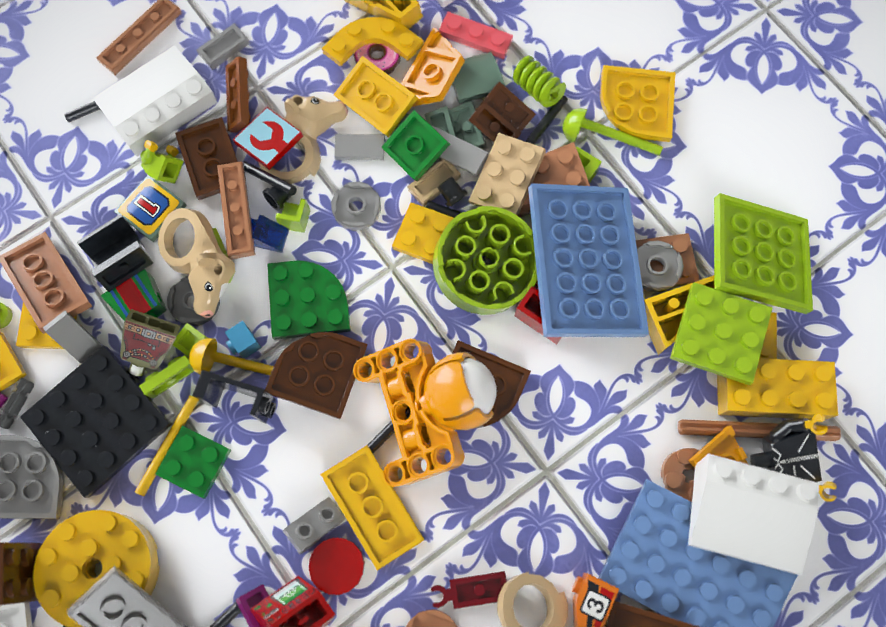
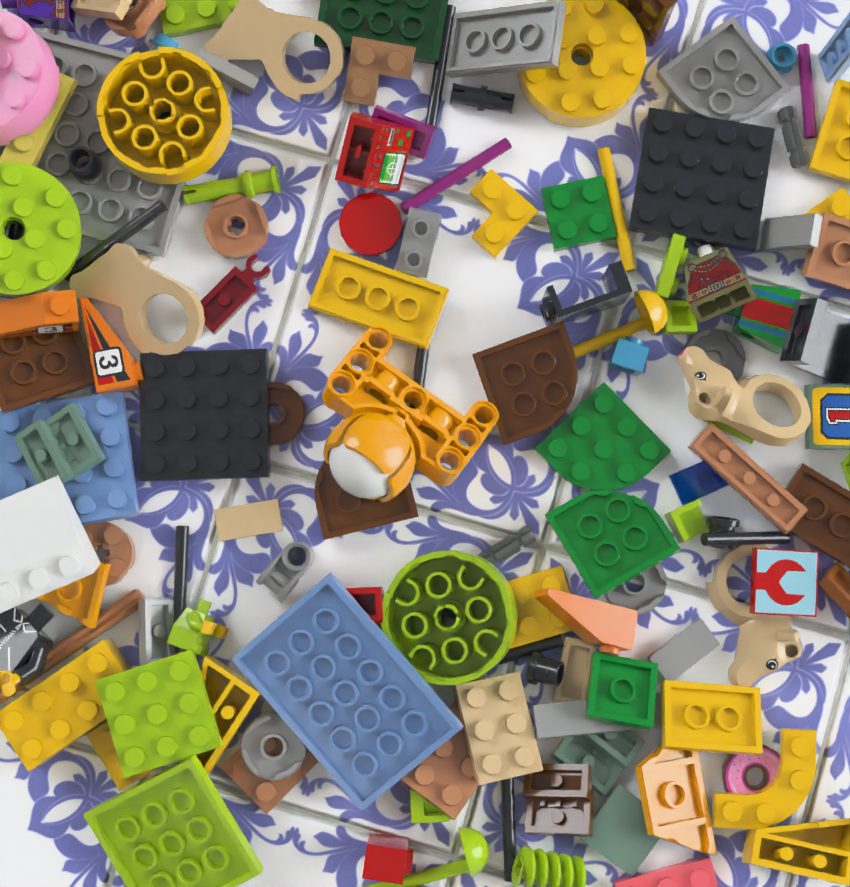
camera: 145 degrees right, 10 degrees up
none -> sand green slope [13,403,106,484]
none -> light grey hinge [138,598,175,665]
none -> black plate [140,348,271,482]
none -> lime piece [166,598,229,656]
none -> black piece [173,526,189,623]
none -> tan tile [214,499,284,542]
none -> light grey piece [256,541,315,603]
none -> reddish brown tile [269,382,306,446]
none -> red brick [362,832,414,885]
none -> magenta piece [399,137,512,215]
none -> black pin [450,83,515,114]
none -> yellow plate [469,169,538,259]
none -> dark grey axle [477,526,536,566]
none -> slope [534,588,638,656]
none -> green plate [545,489,681,600]

